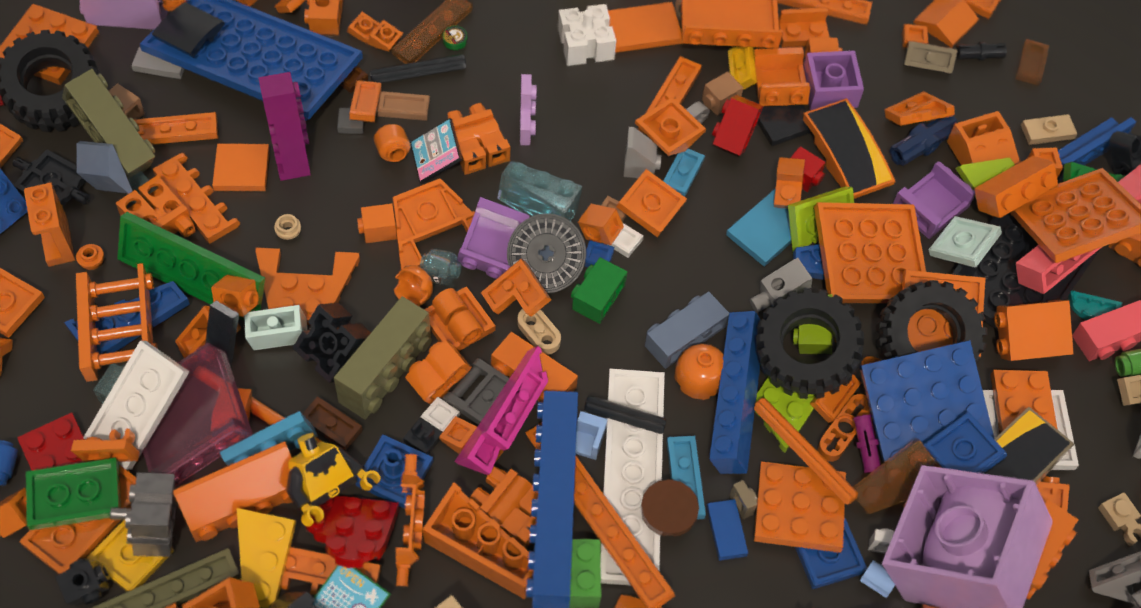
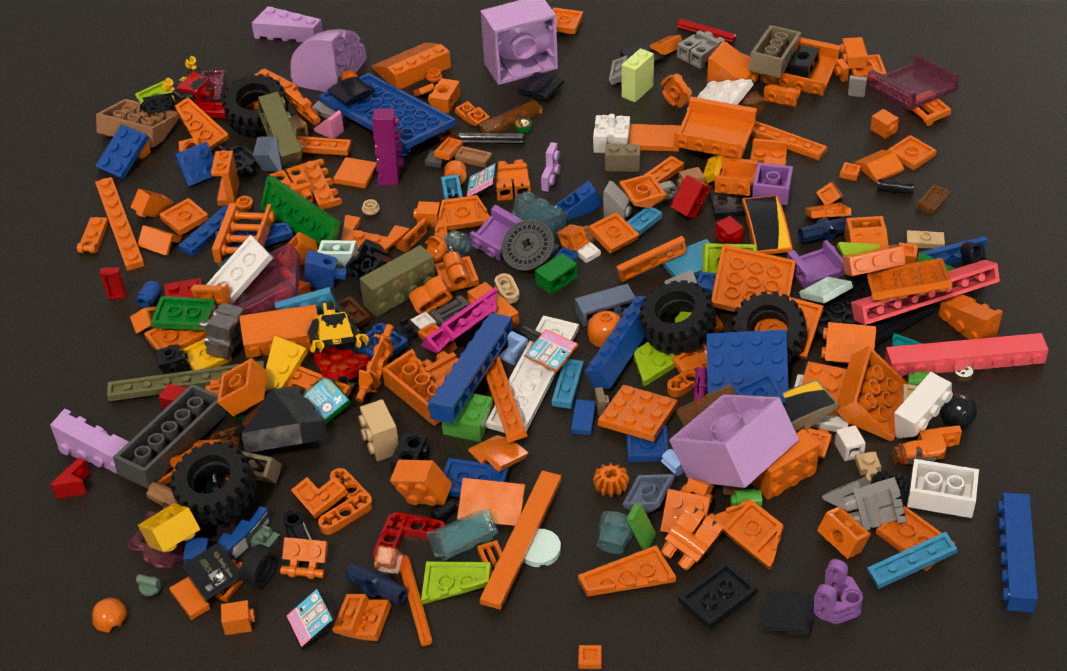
camera: 25 degrees right, 15 degrees down
black tile [203,301,239,379] -> none
orange brick [211,275,259,317] -> none
orange plate [481,259,551,317] -> none
reddish brown tile [641,479,699,537] -> none
orange axle [754,398,858,505] -> none
orange slope [774,157,805,209] -> none
dark tan plate [903,41,957,73] -> none
none -> blue plate [178,205,228,256]
none -> orange plate [285,87,321,127]
none -> blue torso [304,250,347,289]
none -> bright pink slope [314,110,344,139]
none -> orange slope [396,218,428,252]
none -> dark azure slope [441,174,462,200]
none -> piece [524,329,578,372]
none -> blue slope [546,180,604,224]
none -> dark tan brick [605,144,640,172]
none -> orange tile [616,236,687,282]
none -> orange panel [816,182,843,205]
none -> orange slope [835,346,908,441]
none -> white brick [835,425,866,461]

